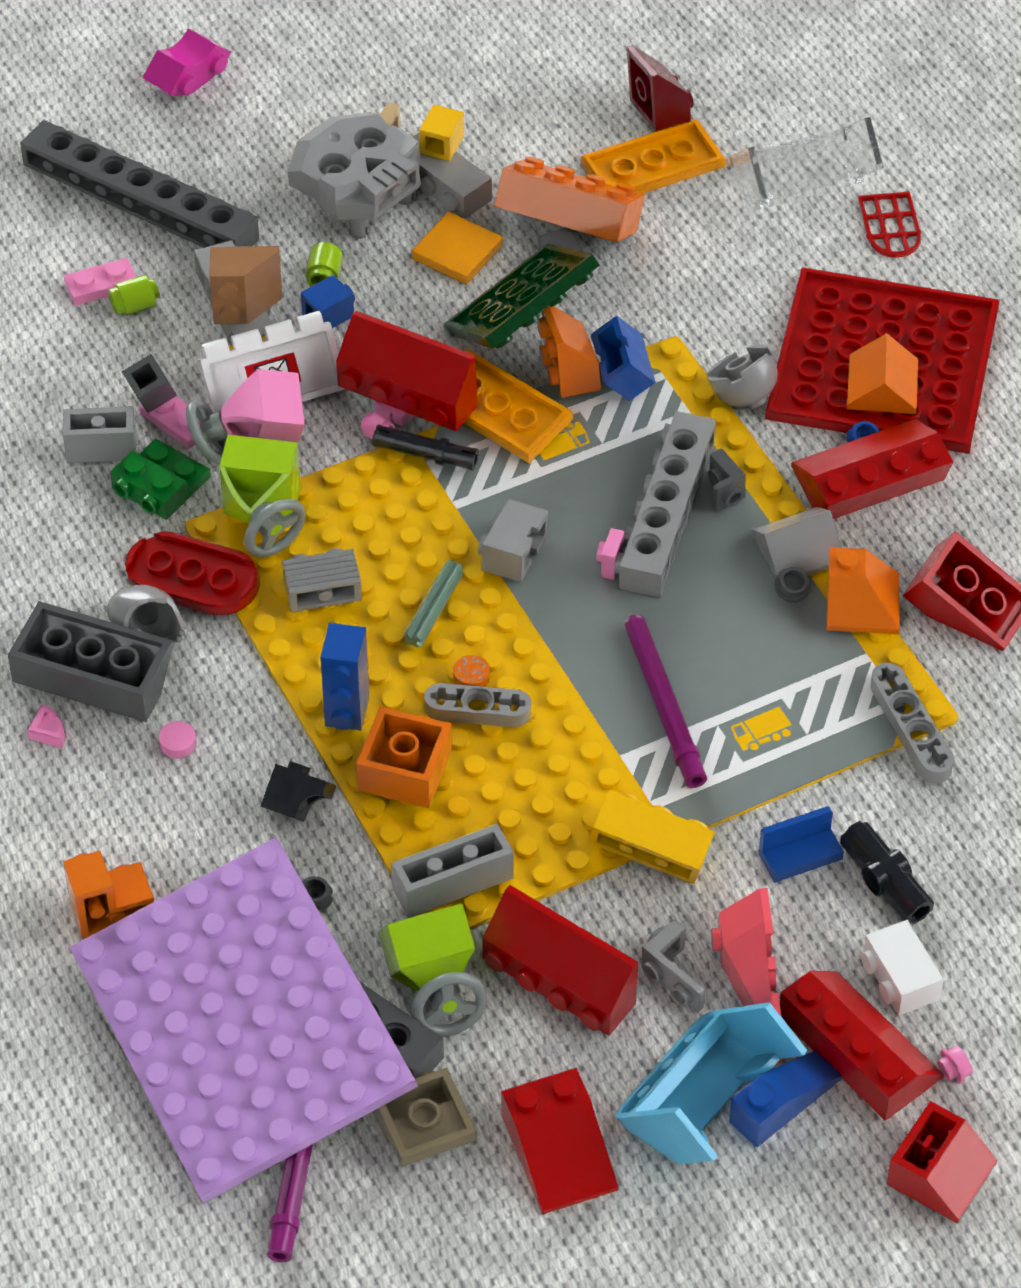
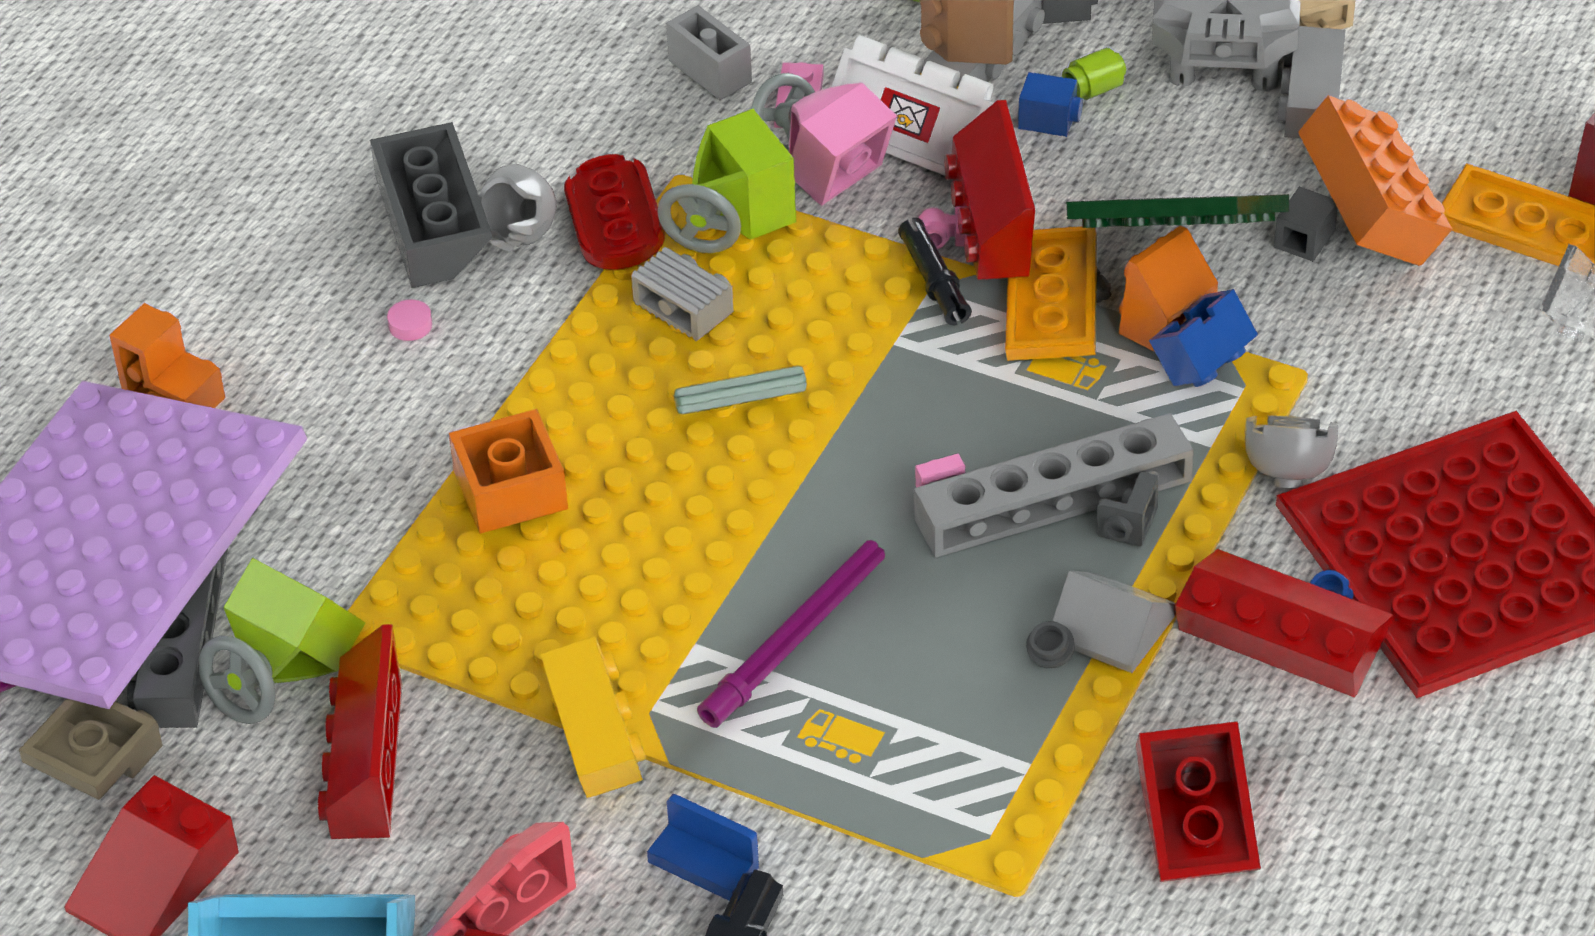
camera: 55 degrees right, 5 degrees down
bright pink tile [27,704,65,748] -> none
green plate [110,438,211,520] -> none
dark grey brick [122,354,177,413] -> none
black brick [260,761,337,822] -> none
dark grey plate [302,876,333,910] -> none
blue brick [320,623,369,731] -> none
light grey brick [392,823,514,918] -> none
light orange tile [411,211,503,285] -> none
yellow brick [419,104,464,161] -> none
light grey beam [424,683,531,727] -> none
orange tile [453,655,490,687] -> none
light grey brick [478,499,548,582] -> none
light grey bracket [641,919,705,1013] -> none
orange slope [826,547,900,634] -> none
orange slope [847,333,918,414] -> none
light grey beam [870,662,954,784] -> none

